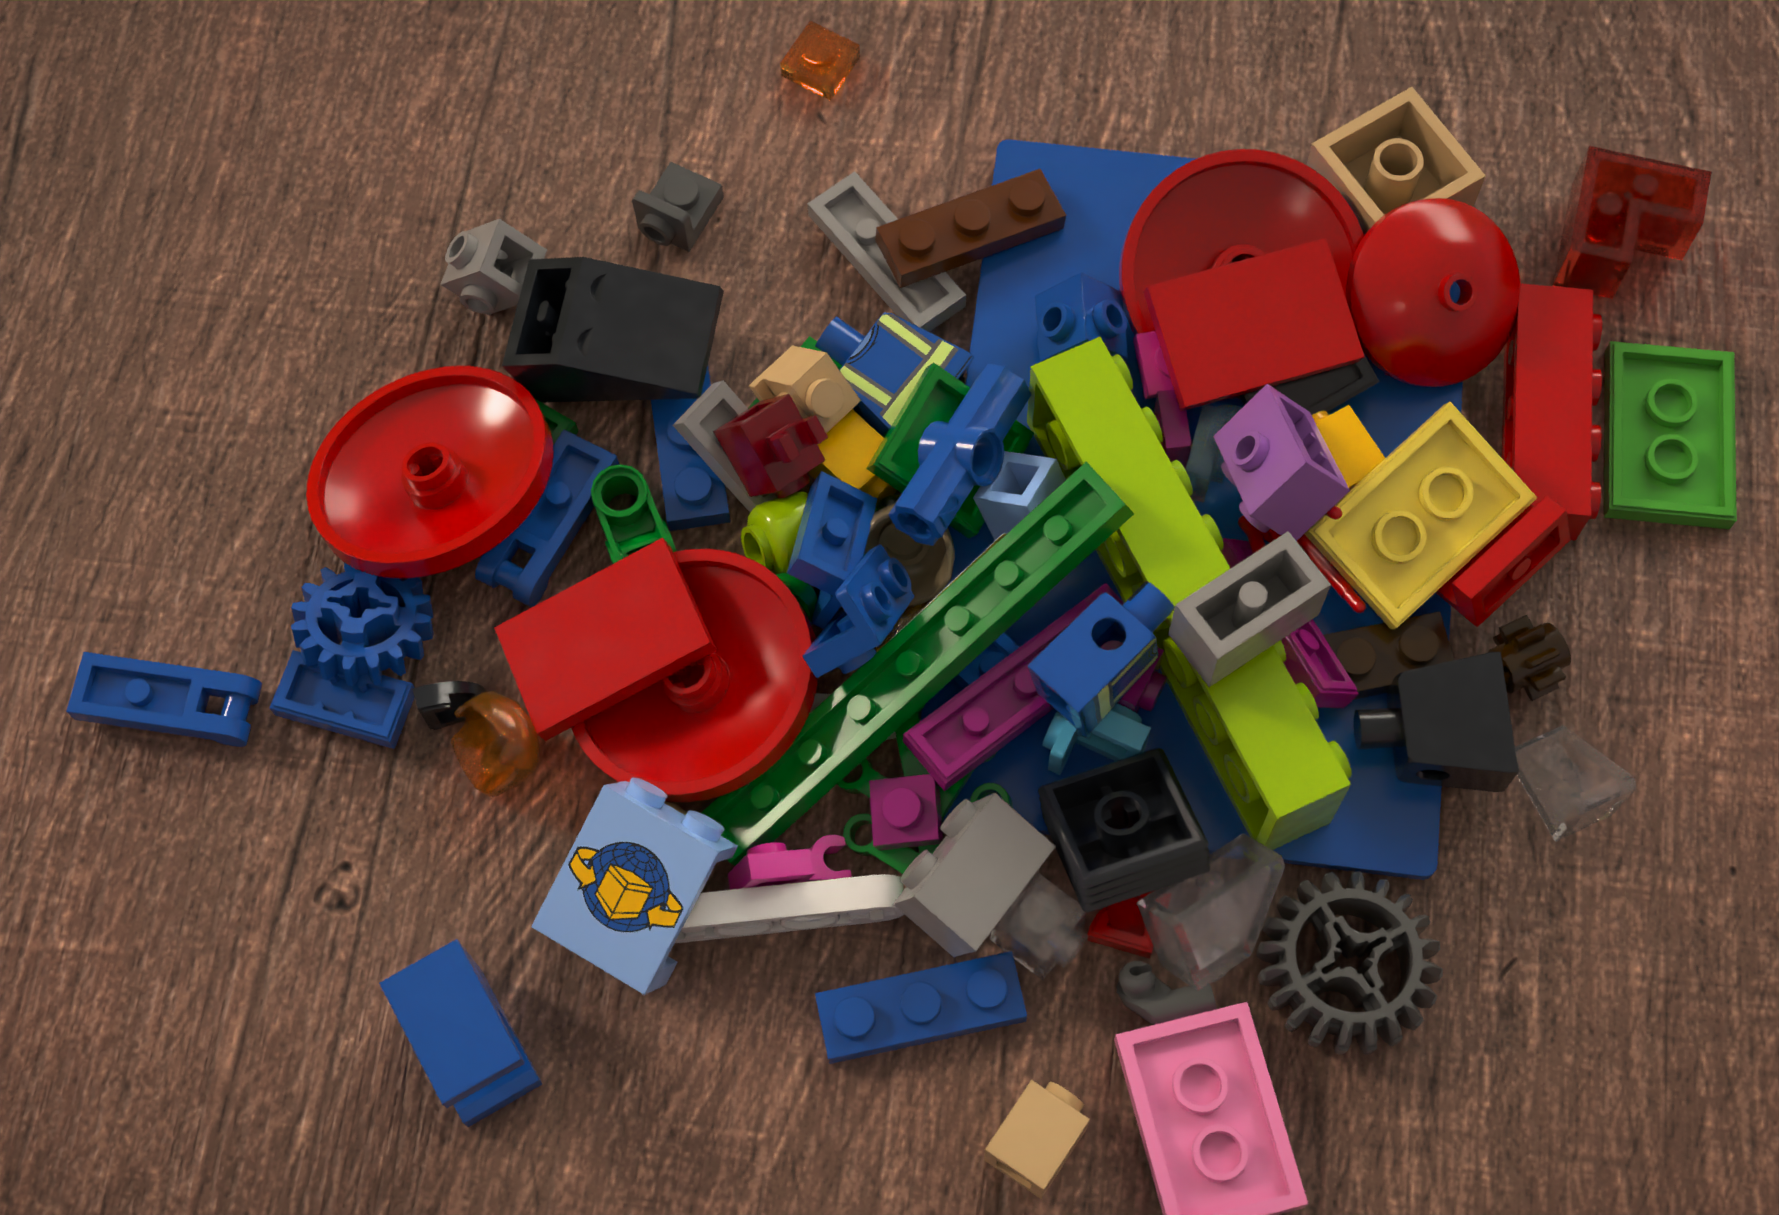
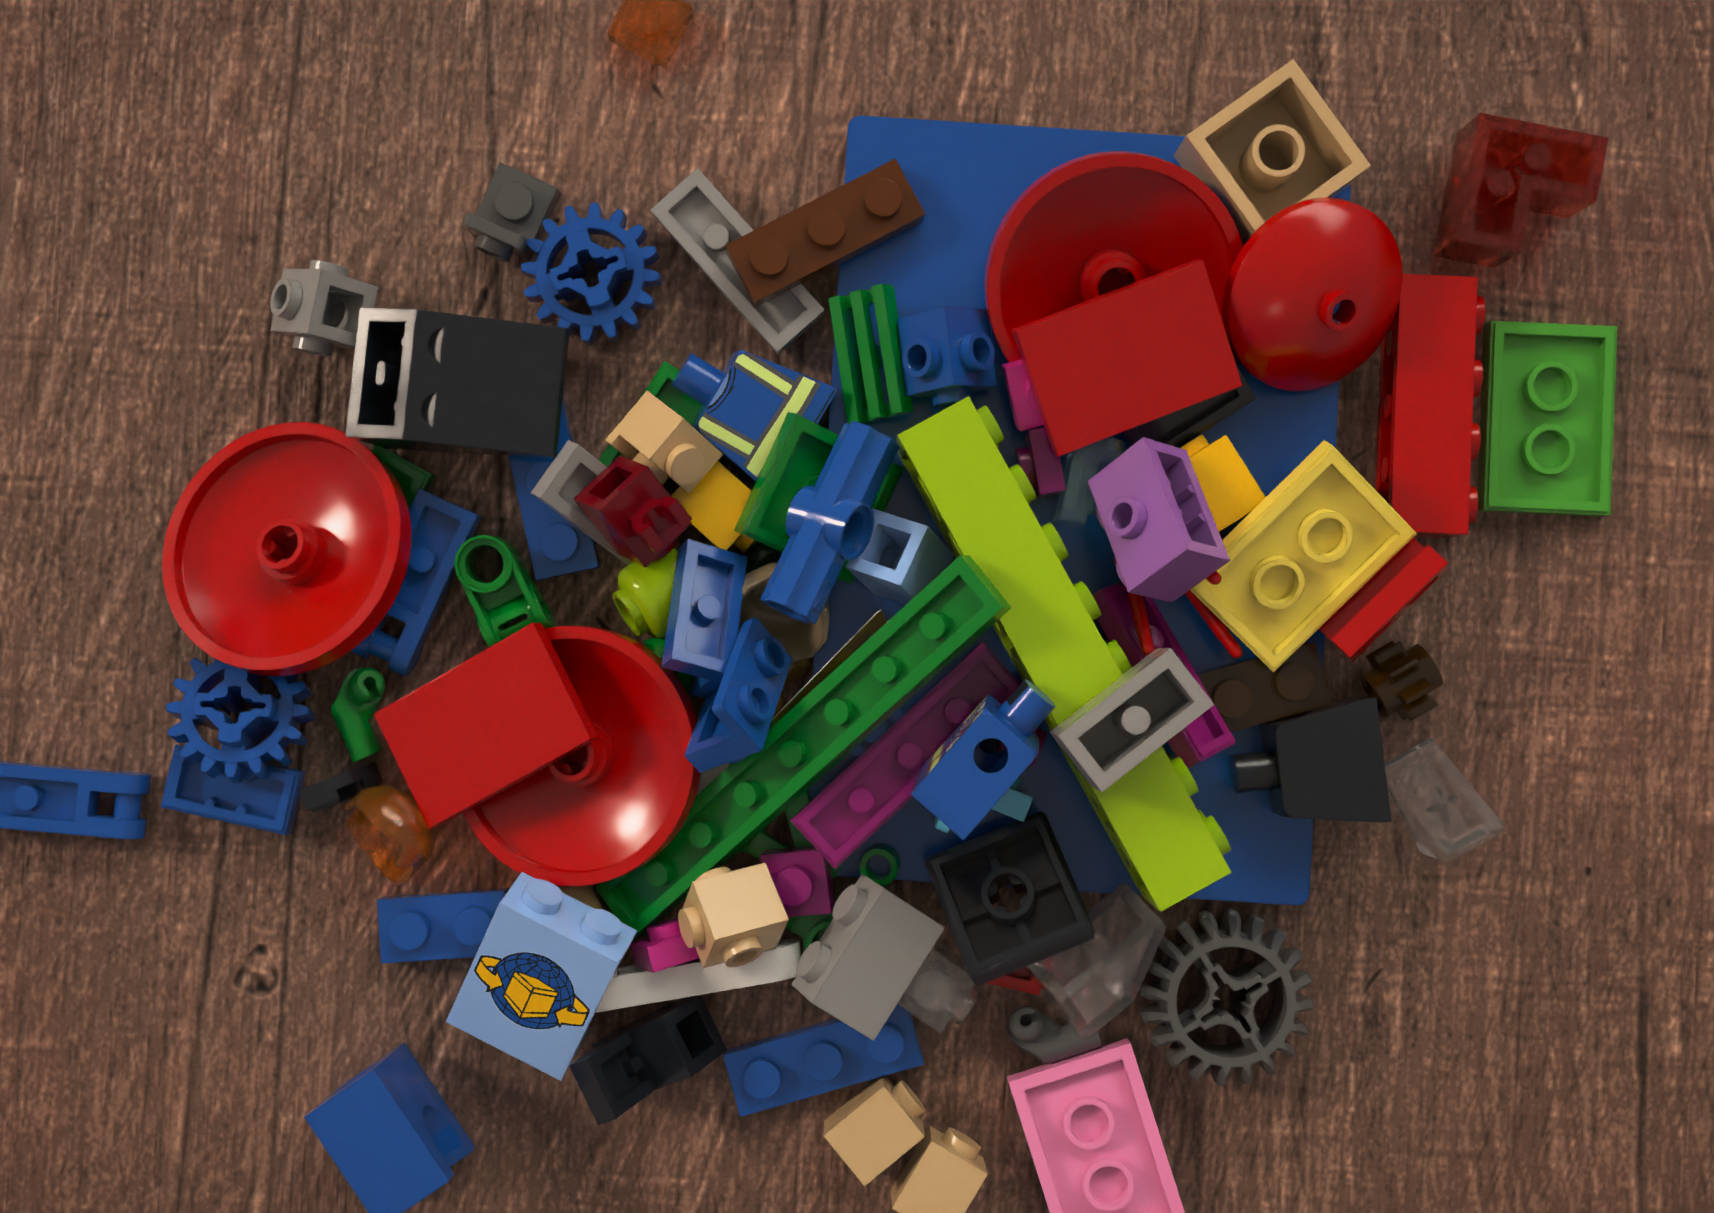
camera: 10 degrees left, 20 degrees up
none -> green arm [331,667,385,763]
none -> blue plate [377,888,509,964]
none -> blue gear [521,202,662,345]
none -> black brick [569,995,727,1125]
none -> tan brick [678,863,789,969]
none -> tan brick [823,1076,926,1187]
none -> green tile [828,284,914,424]

